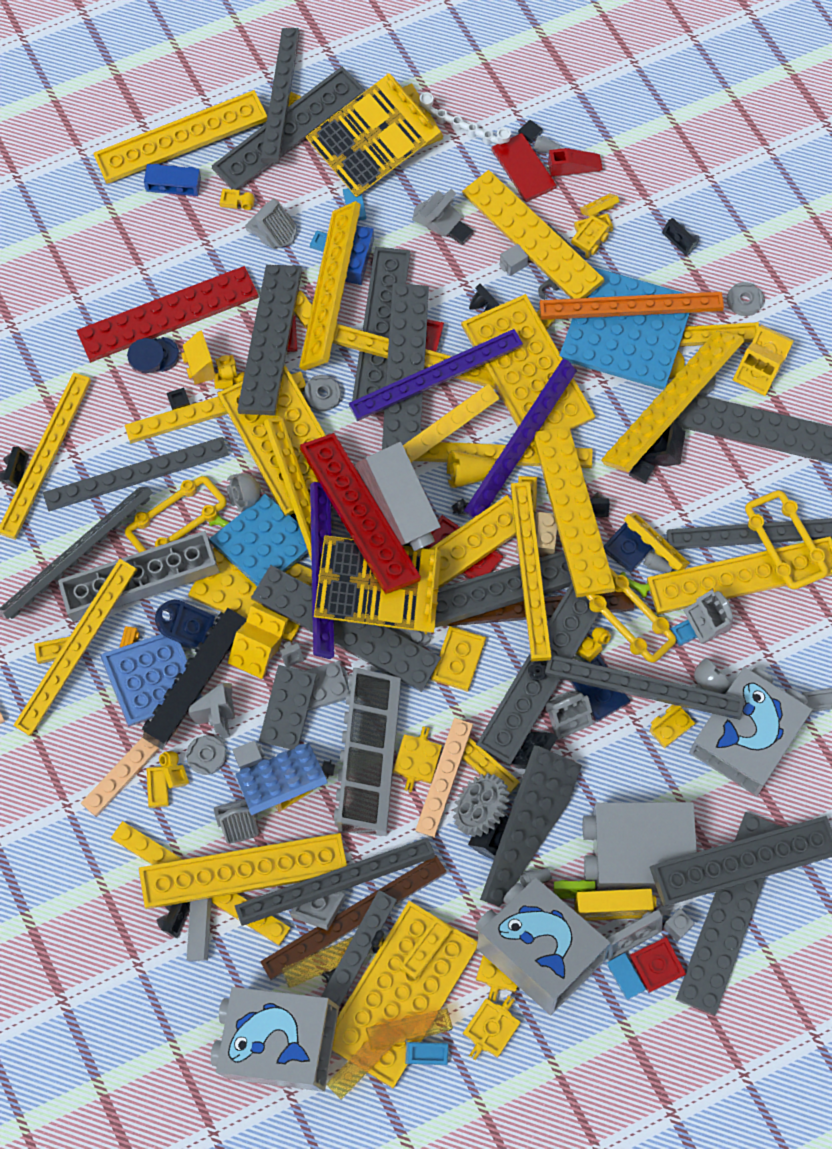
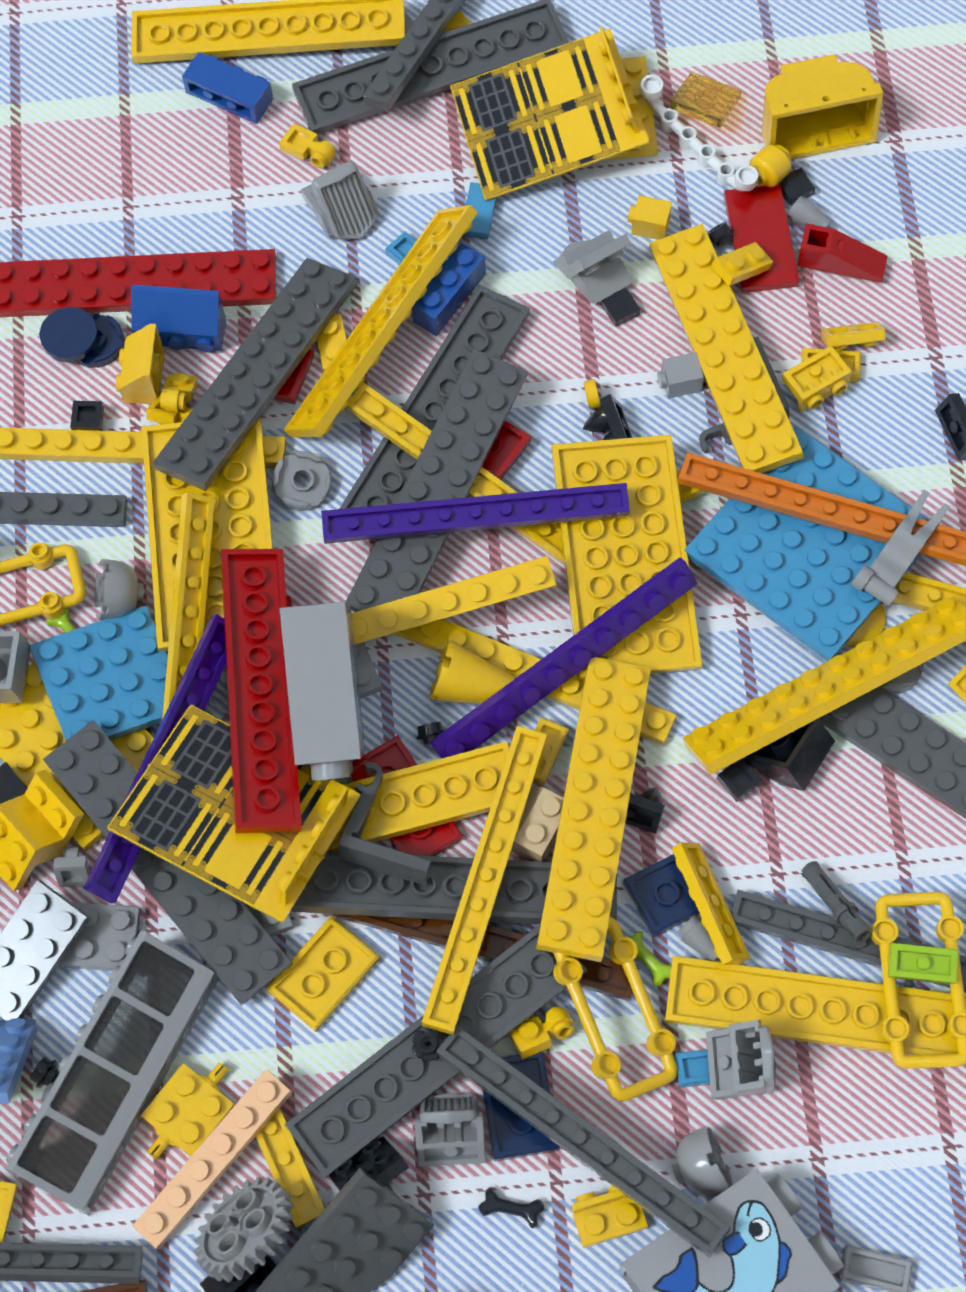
camera: 25 degrees right, 0 degrees up
none -> blue slope [131,285,226,352]
none -> dark grey hinge [338,762,431,886]
none -> black piece [478,1187,544,1229]
none -> yellow tile [583,379,601,410]
none -> yellow brick [627,195,672,240]
none -> clear yellow tile [669,71,742,128]
none -> black plate [707,221,734,247]
none -> yellow plate [711,242,773,286]
none -> yellow head [749,144,792,187]
none -> yellow container [762,54,883,160]
none -> dark grey pin [801,861,873,944]
none -> light grey flag [851,489,950,607]
none -> lime plate [888,943,958,985]

